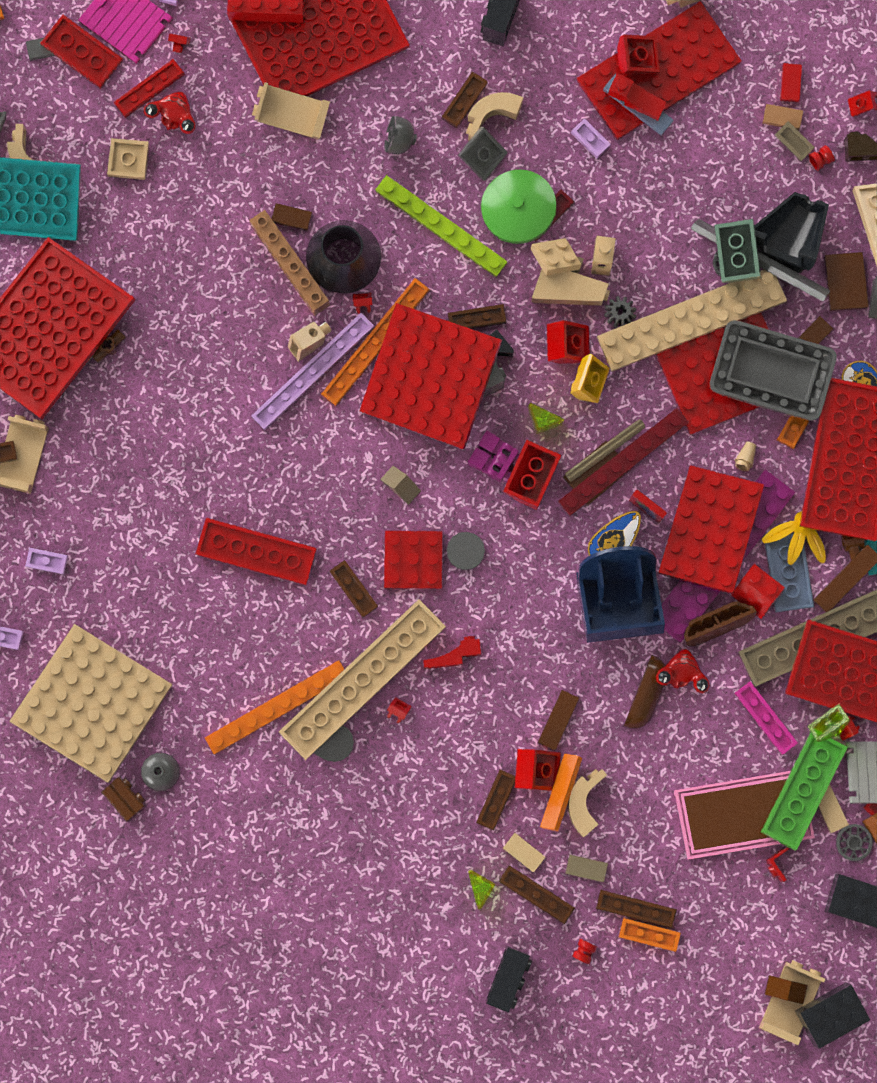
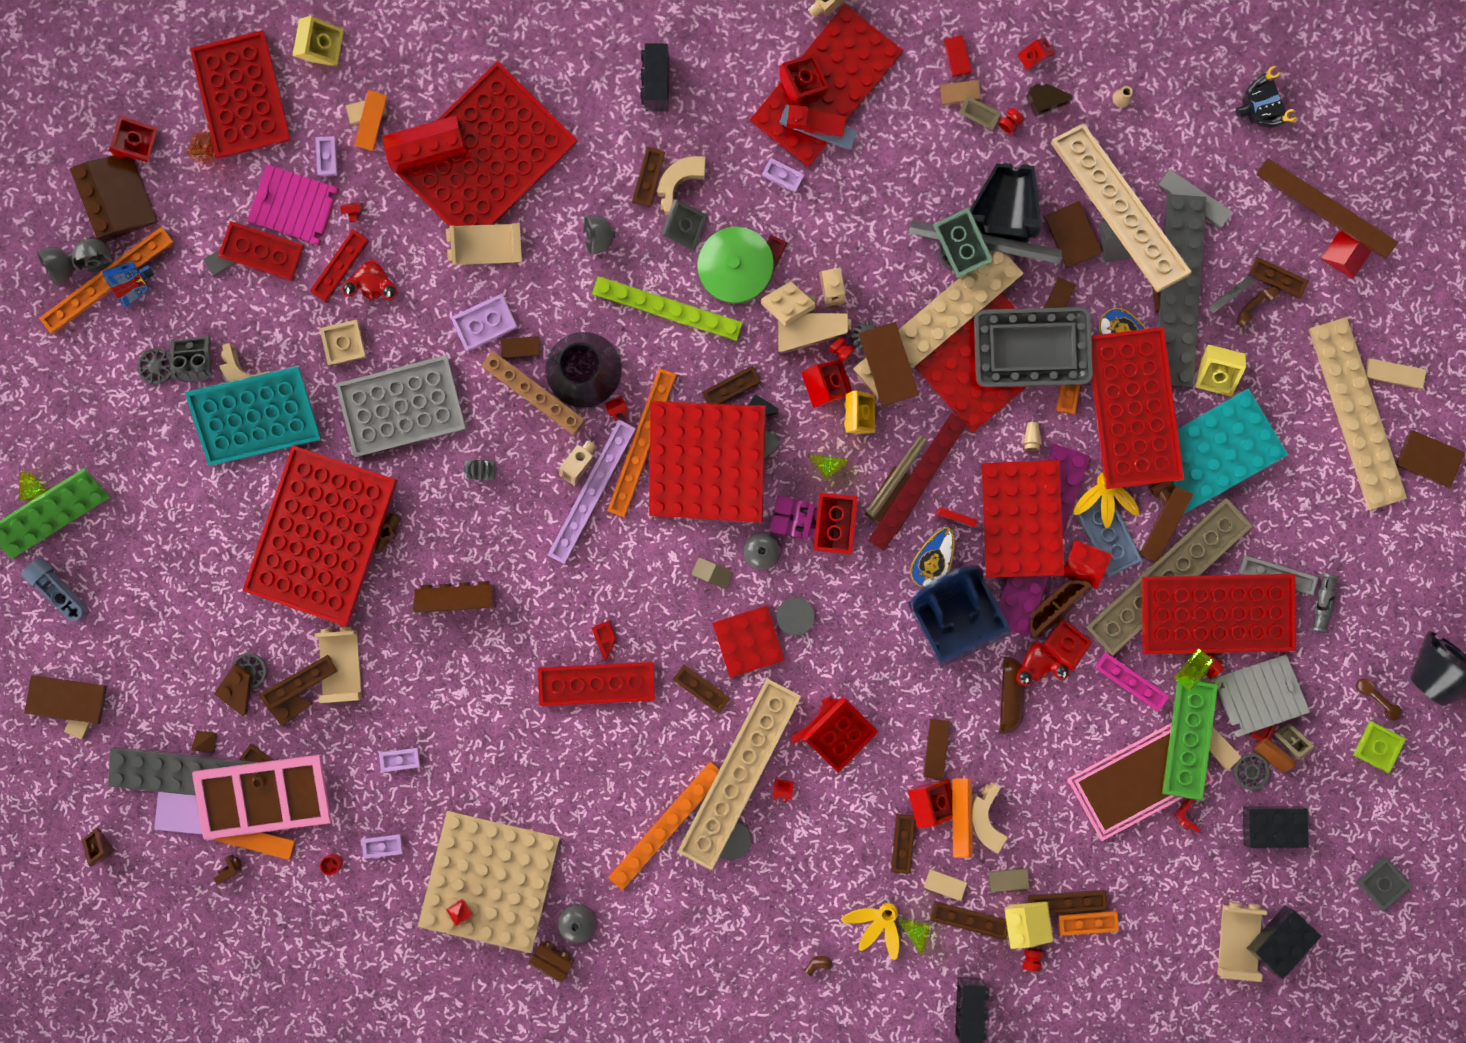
camera: 15 degrees left, 5 degrees up
reddish brown slope [764,975,807,1004] -> none
none -> light grey plate [336,355,466,458]
none -> reddish brown slope [413,581,496,613]
none -> red tile [446,899,473,926]
none -> lavender tile [450,294,519,352]
none -> dark grey gear [464,460,497,480]
none -> red tile [591,621,616,661]
none -> dark grey cylinder [743,533,781,570]
none -> red plate [802,696,878,773]
none -> reddish brown arm [804,956,833,976]
none -> red wheel [828,336,855,363]
none -> yellow plant [841,903,899,960]
none -> reddish brown tile [859,322,919,407]
none -> light yellow slope [1005,902,1054,949]
none -> red tile [1042,618,1092,671]

